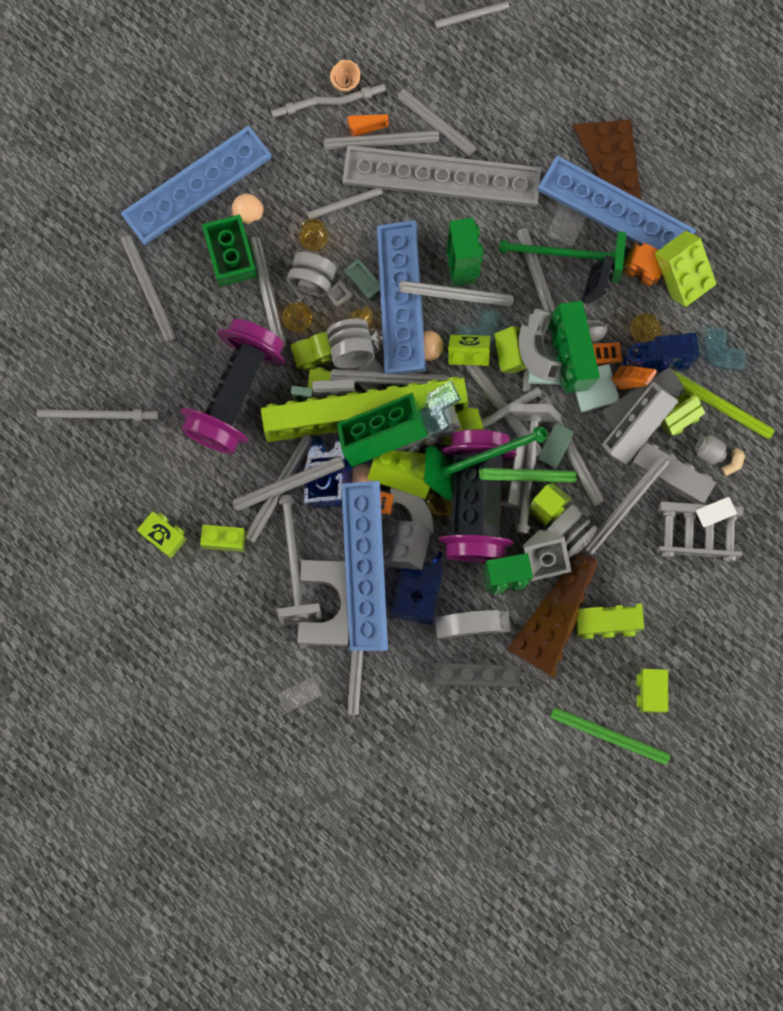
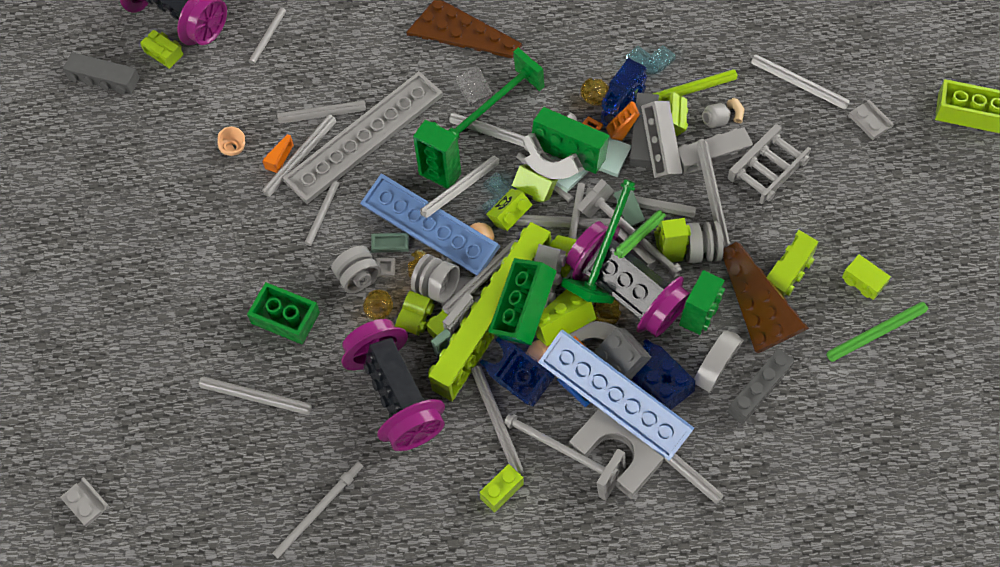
camera: 45 degrees left, 15 degrees down
medium blue plate [121,125,272,246] -> none
lime brick [137,511,187,558] -> none
light nougat hair [232,194,264,224] -> none
light grey axle [233,457,344,511] -> none
light grey axle [249,237,286,348] -> none
light grey bar [271,84,386,118] -> none
clear plate [277,676,324,713] -> none
clear yellow hair [298,219,329,251] -> none
clear light blue plate [421,381,461,438] -> none
light grey slope [523,530,571,581] -> none
medium blue plate [537,156,696,250] -> none
black plate [581,255,614,304] -> none
orange brick [623,242,662,286] -> none
lime brick [655,230,716,307] -> none
white sticker [696,497,737,527] -> none

